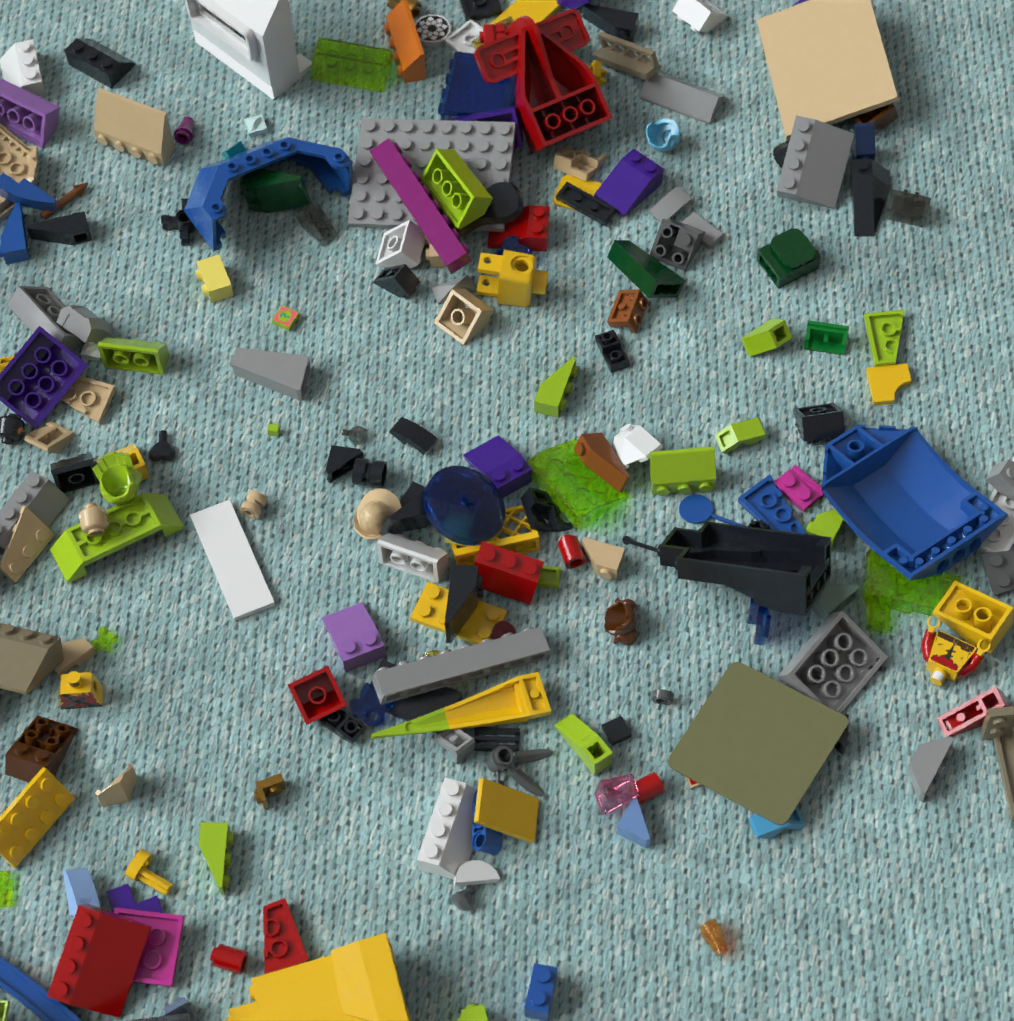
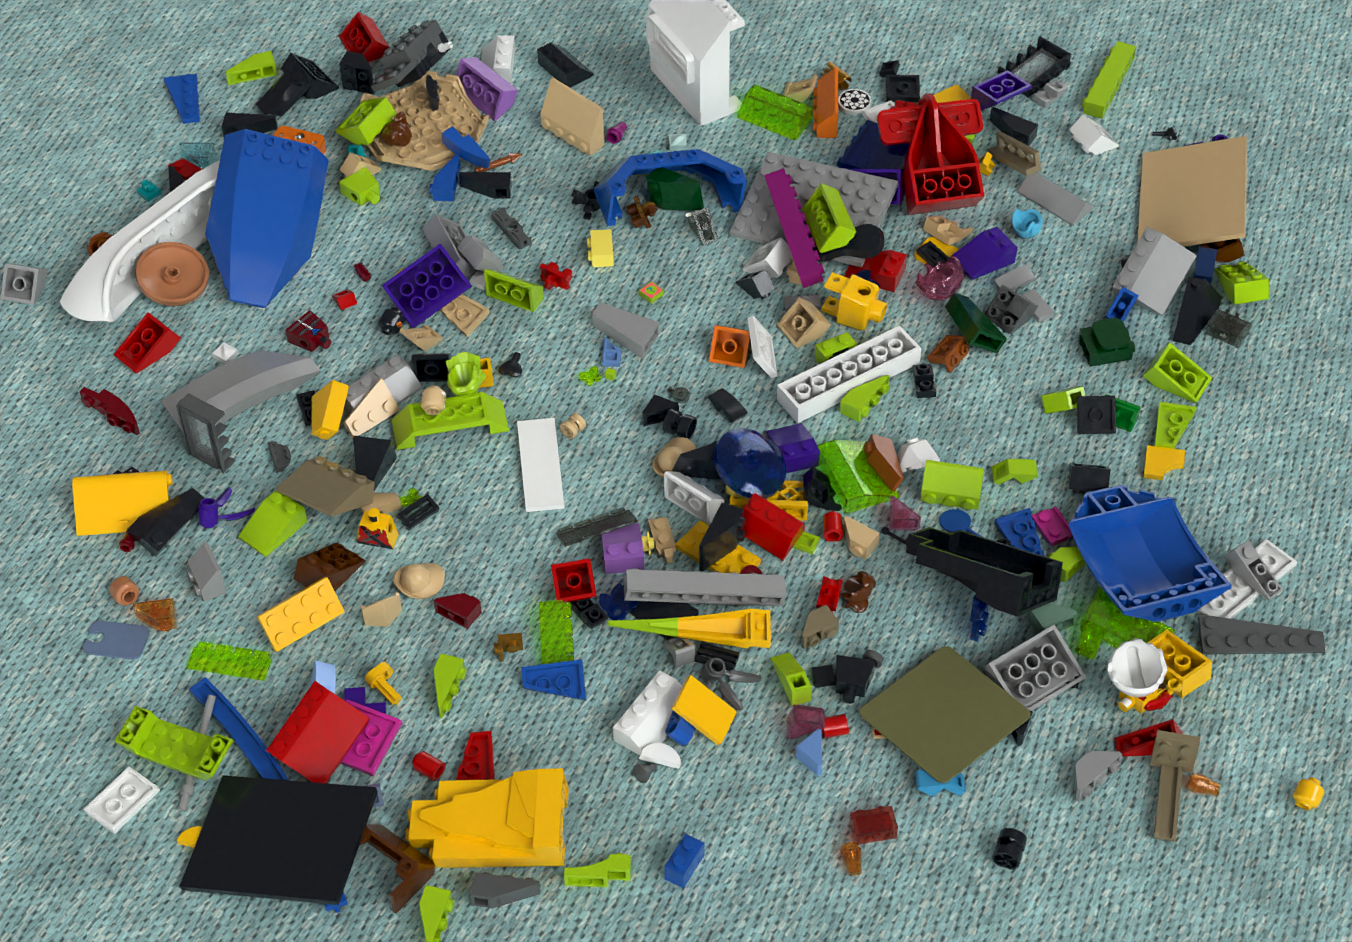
camera: 15 degrees right, 10 degrees down
none -> black slope [353,436,397,491]
none -> tan hat [393,563,445,599]
none -> black tile [397,494,440,531]
none -> dark red slope [434,593,482,629]
none -> dark grey piece [492,207,532,249]
none -> blue wing [521,660,587,701]
none -> red hips [539,261,573,290]
none -> clear neon green windscreen [539,600,574,664]
none -> clear smoke windscreen [557,507,637,547]
none -> clear neon green piece [579,366,601,386]
none -> medium blue tile [602,338,621,367]
none -> reddish brown hips [626,195,657,229]
none -> light yellow plate [641,532,654,555]
none -> tan hinge [648,517,676,564]
none -> orange slope [709,325,751,368]
none -> white tile [747,316,777,378]
none -> white brick [777,325,921,423]
none -> tan slope [782,74,817,102]
none -> dark tan slope [802,605,839,649]
none -> lime brick [815,332,857,364]
none -> red hips [816,576,843,613]
none -> black torso [835,655,875,704]
none -> clear red brick [849,806,898,845]
none -> clear pink slope [889,495,921,531]
none -> clear pink piece [916,257,964,301]
none -> black wheel [992,828,1027,870]
none -> black tile [1076,396,1116,434]
none -> blue slope [1105,287,1139,323]
none -> white piece [1107,638,1167,697]
none -> lime slope [1143,343,1213,403]
none -> lime slope [1214,262,1269,305]

